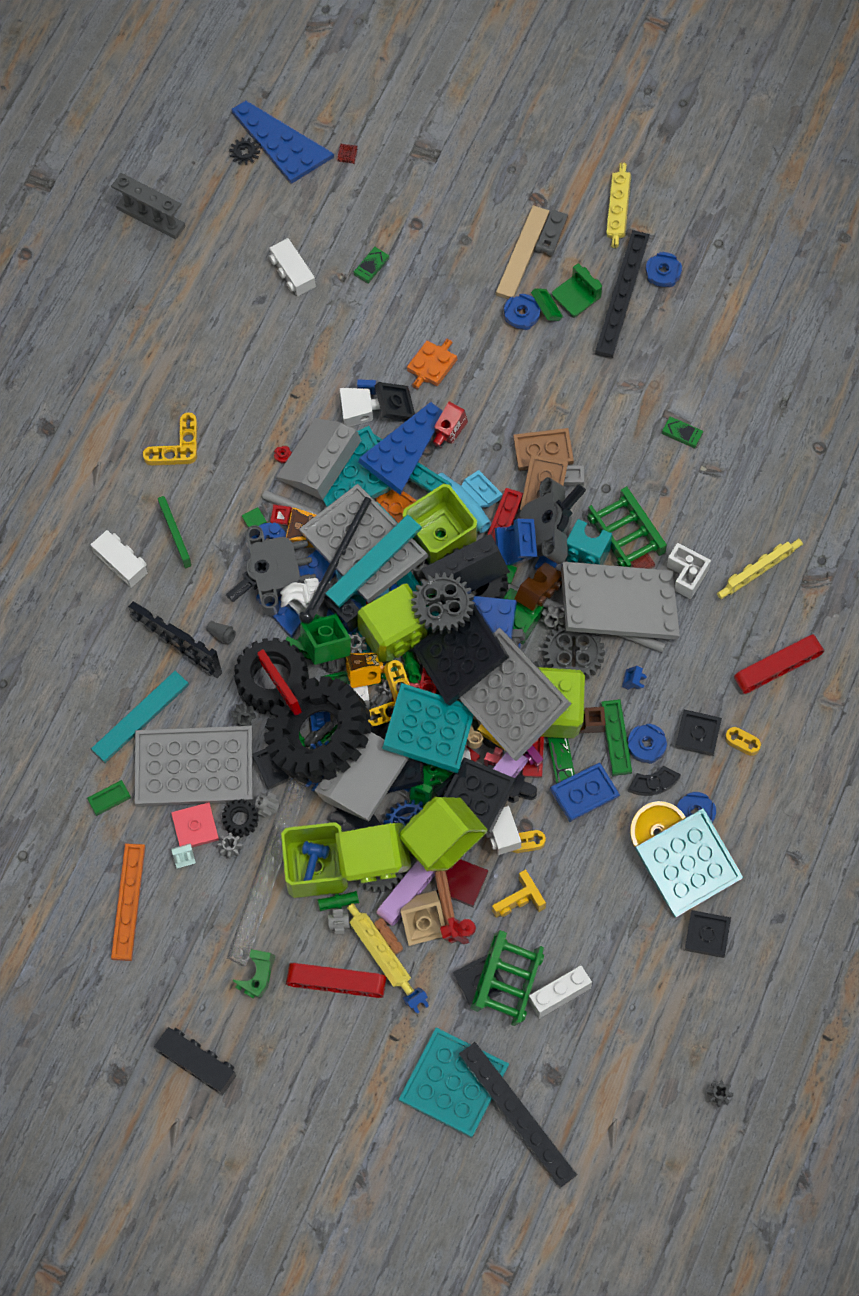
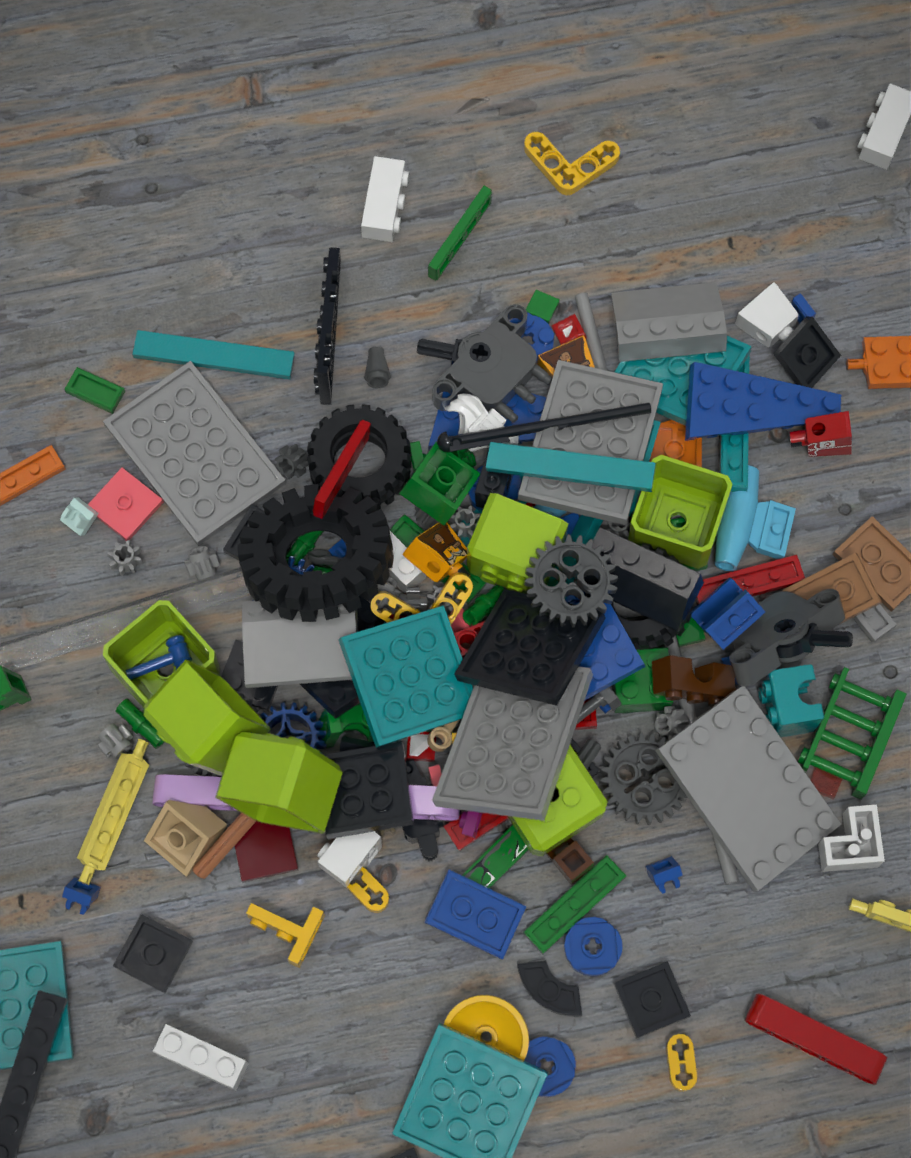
camera: 50 degrees right, 5 degrees up
black tyre [222,799,258,838] -> none
red plate [274,446,292,463] -> none
red beam [286,963,387,998] -> none
nougat axle [374,918,403,955] -> none
red hips [440,917,476,944] -> none
green fence [470,930,544,1026] -> none

